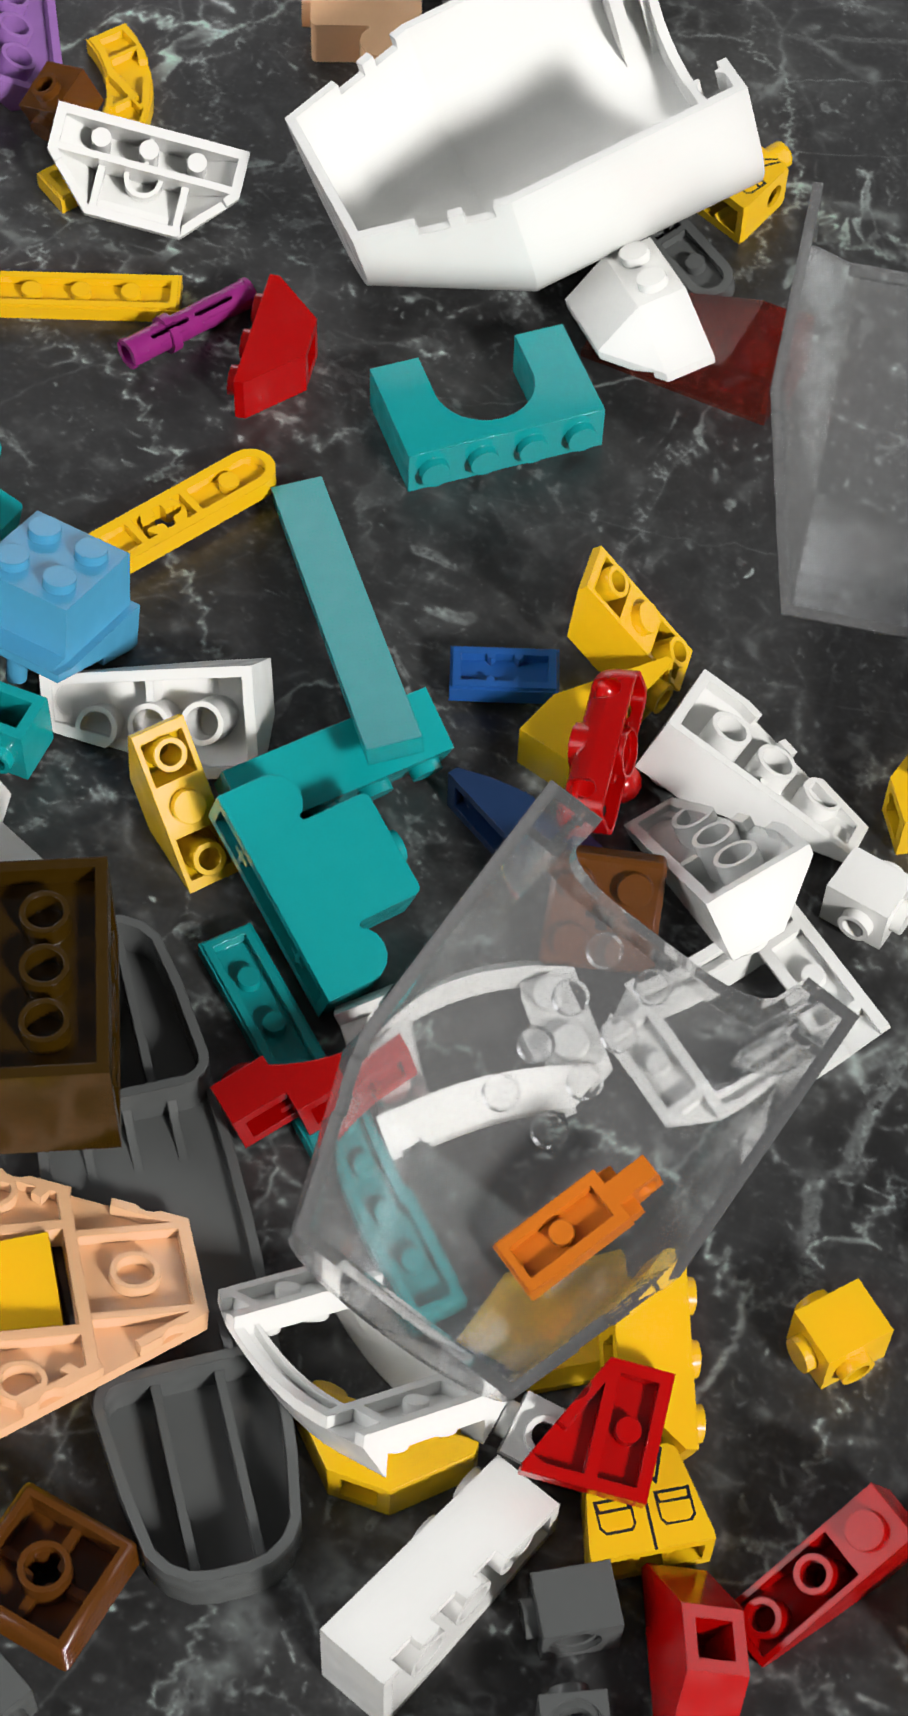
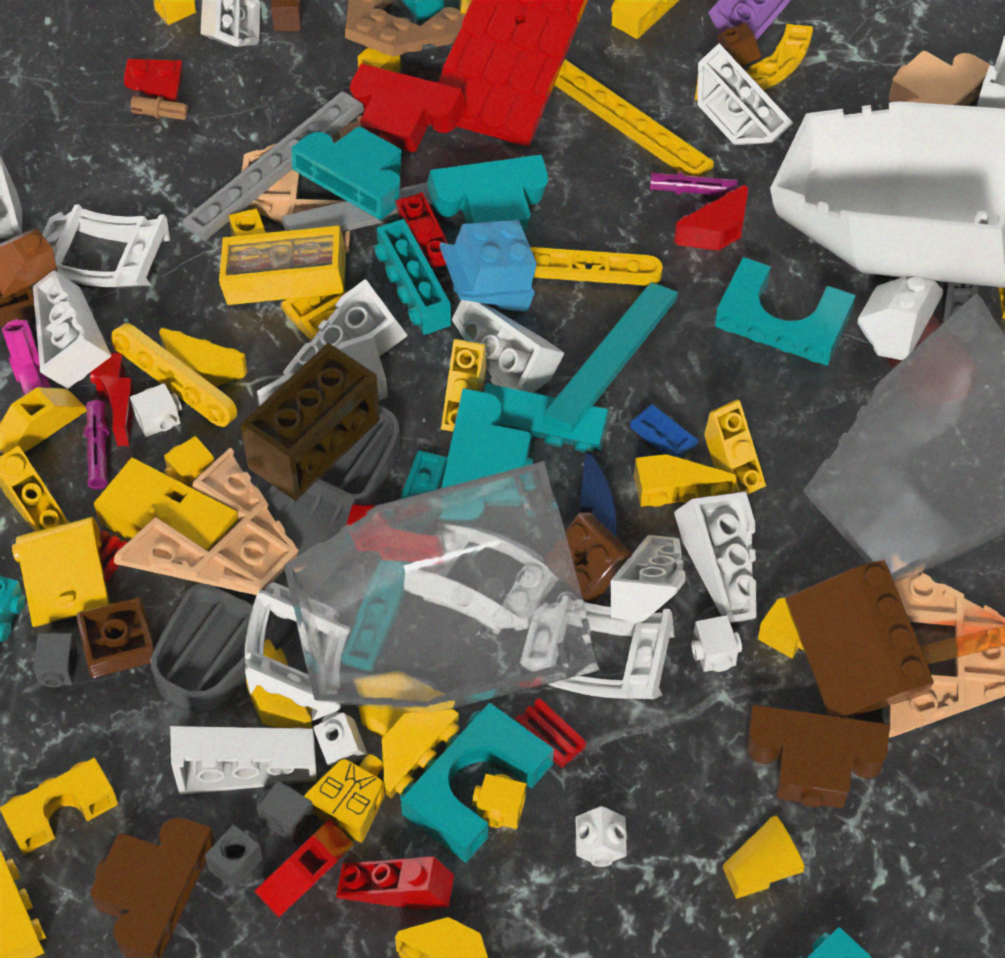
camera: 45 degrees right, 0 degrees up
orange hinge [493,1155,664,1301] -> none
red wing [517,1356,676,1508] -> none
red piece [560,668,647,835] -> none
none -> teal arch [400,702,554,863]
none -> red tile [515,698,587,768]

